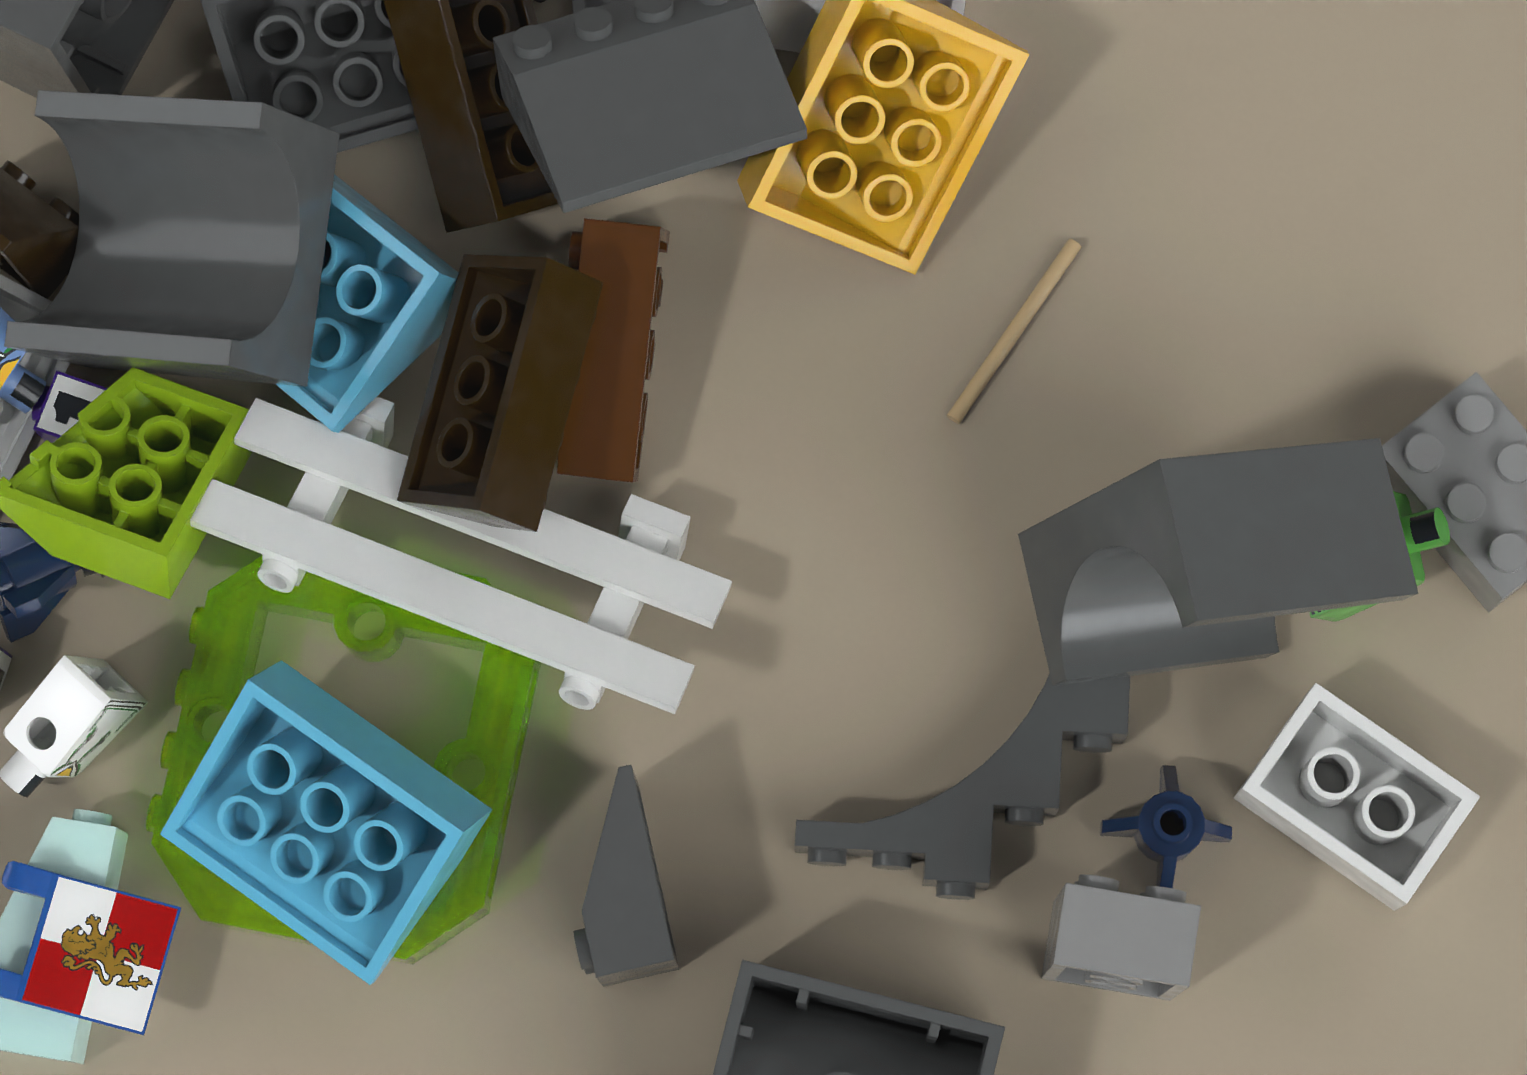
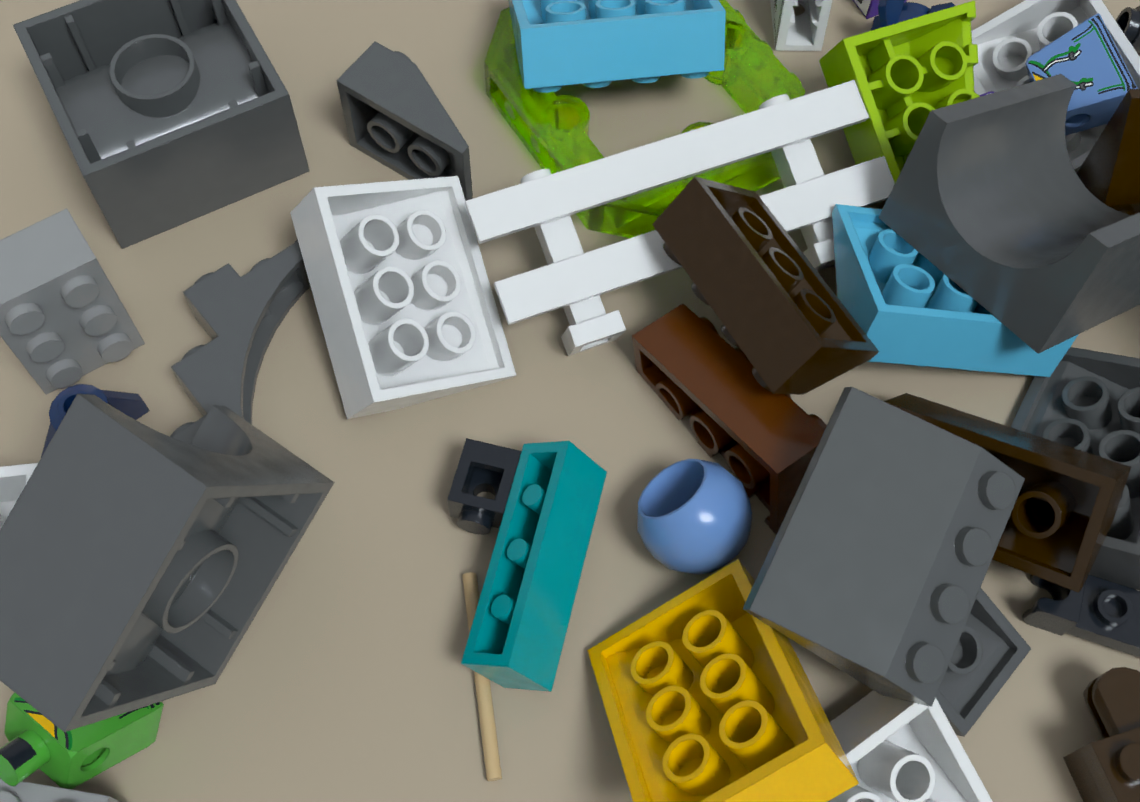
camera: 130 degrees right, 15 degrees down
none -> white slope [290,176,516,419]
none -> black brick [447,438,522,535]
none -> teal brick [461,441,607,692]
none -> medium blue helmet [637,459,752,575]

